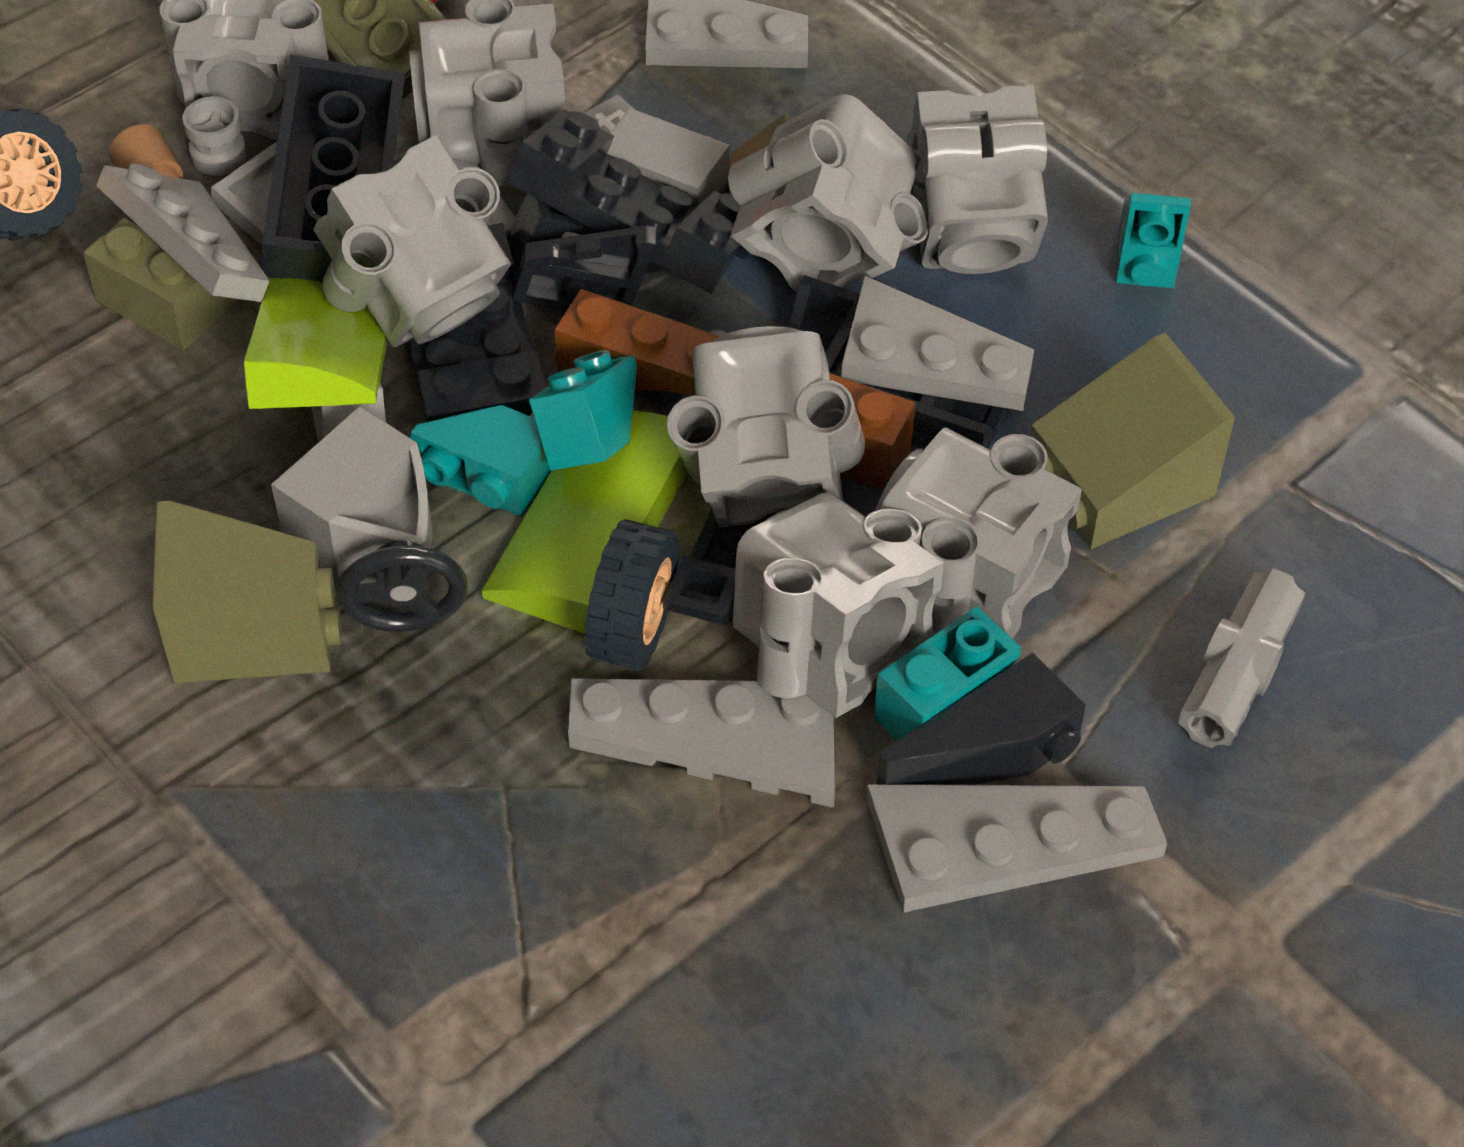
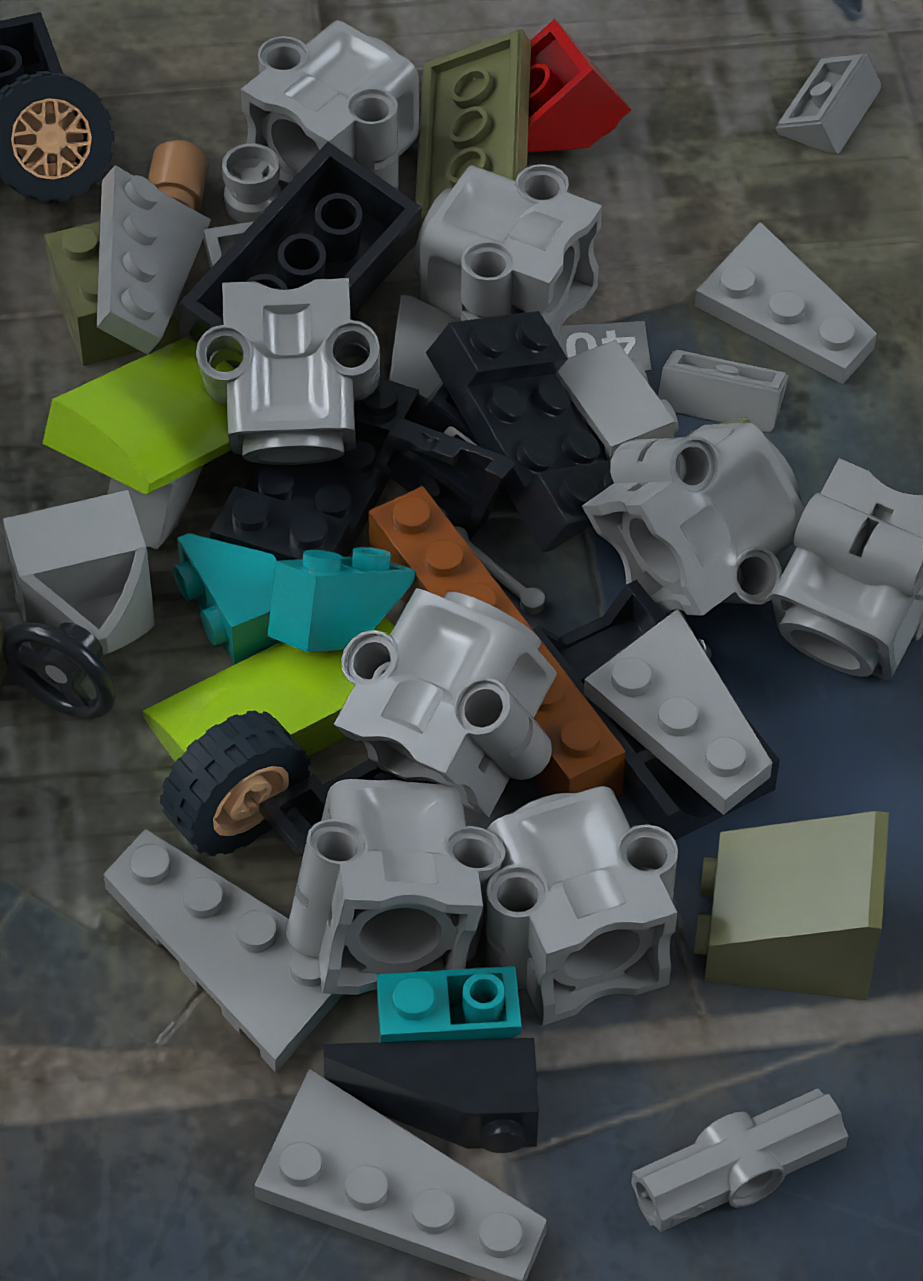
camera: 35 degrees right, 0 degrees up
none -> light grey slope [658,349,789,432]

